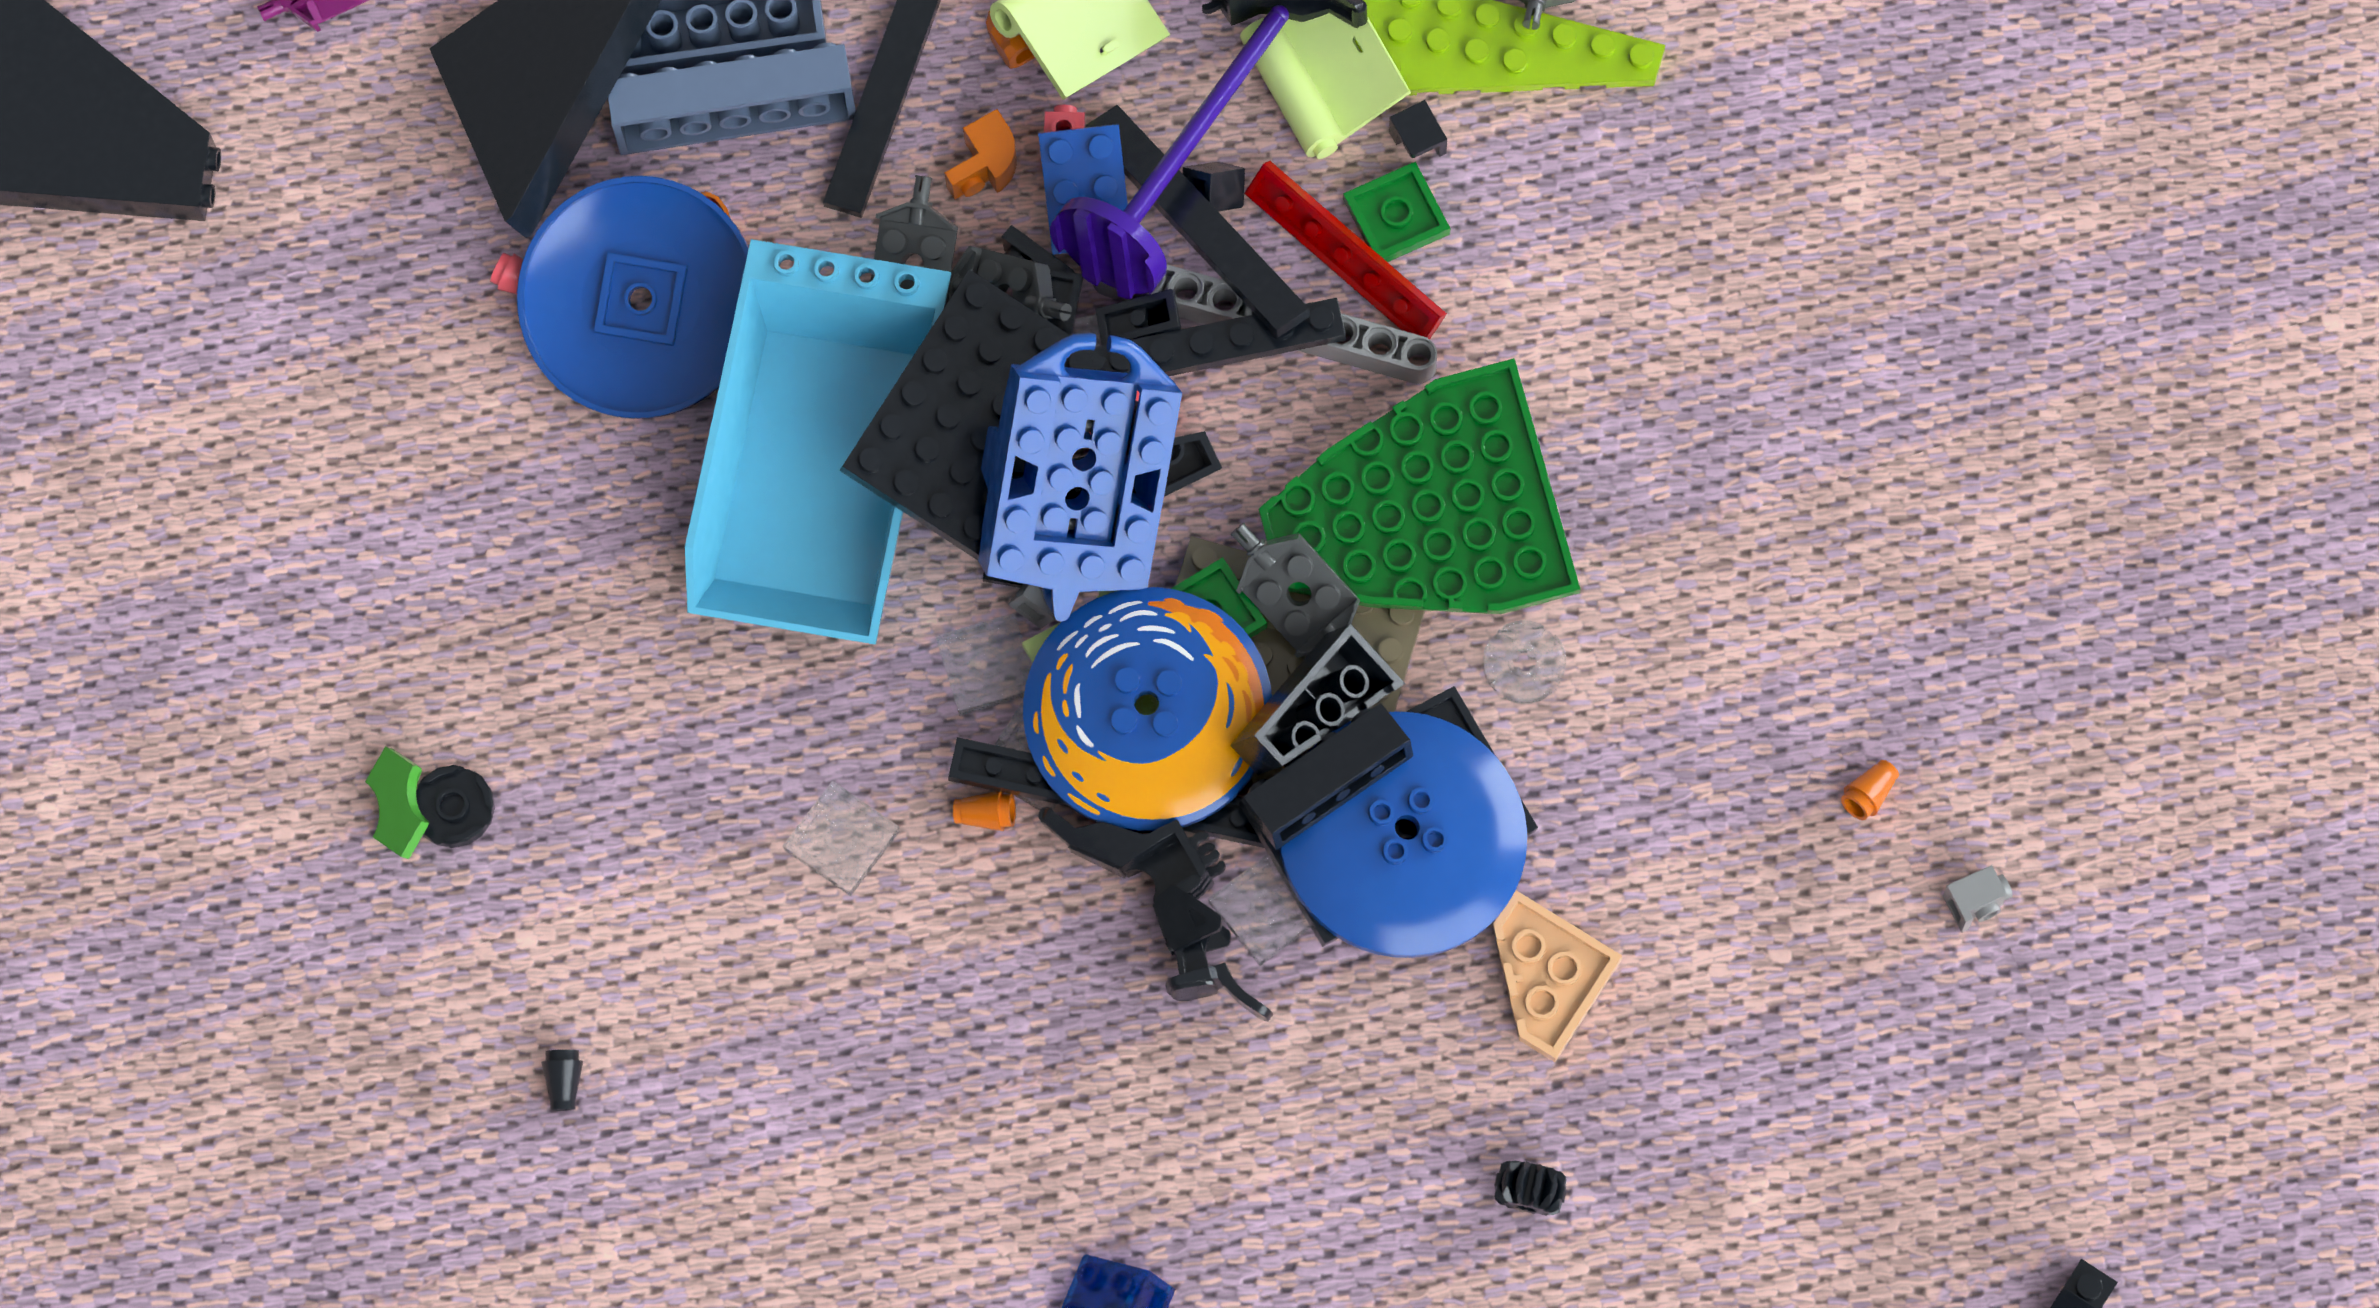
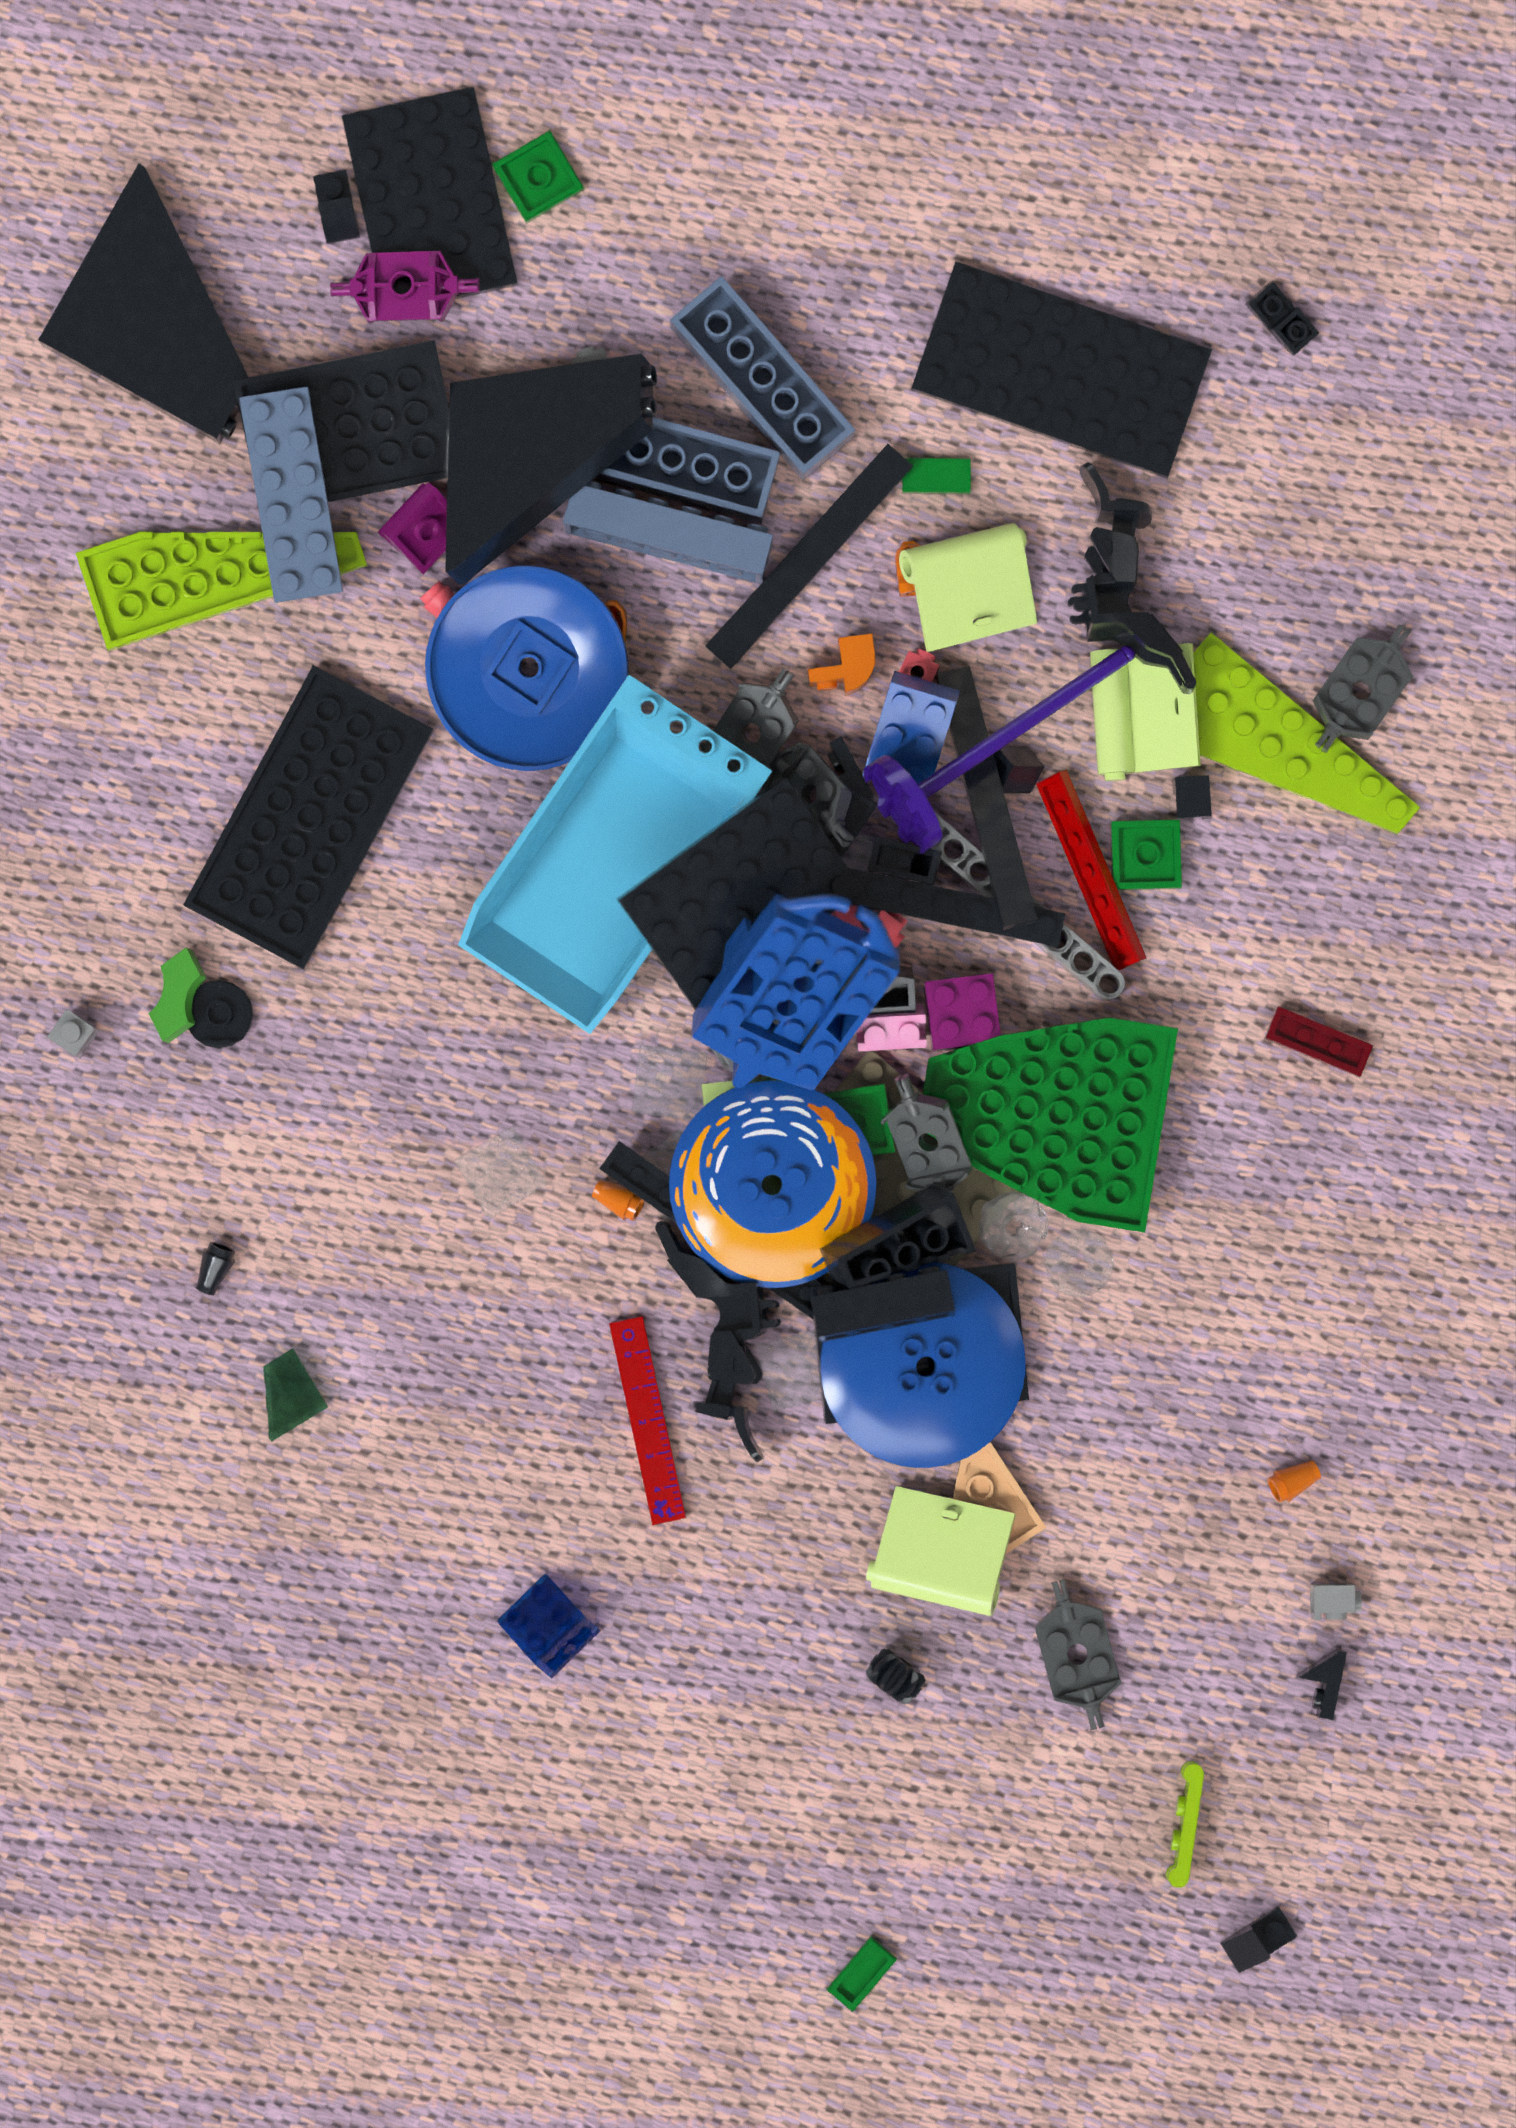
camera: 15 degrees right, 15 degrees up
none -> light grey brick [47,1009,100,1058]
none -> lime wing [76,532,368,651]
none -> black plate [183,665,434,970]
none -> black plate [233,339,449,502]
none -> sand blue brick [239,387,344,603]
none -> clear green wing [263,1348,329,1442]
none -> magenta bracket [377,482,447,575]
none -> red tile [609,1316,686,1526]
none -> bright pink brick [856,1003,927,1051]
none -> yellowish green door [866,1486,1016,1616]
none -> magenta piece [923,973,1001,1052]
none -> clear plate [979,1191,1048,1261]
none -> dark grey plate [1034,1579,1122,1730]
none -> lime plate [1166,1761,1204,1888]
none -> dark red plate [1264,1006,1374,1078]
none -> black slope [1296,1649,1347,1720]

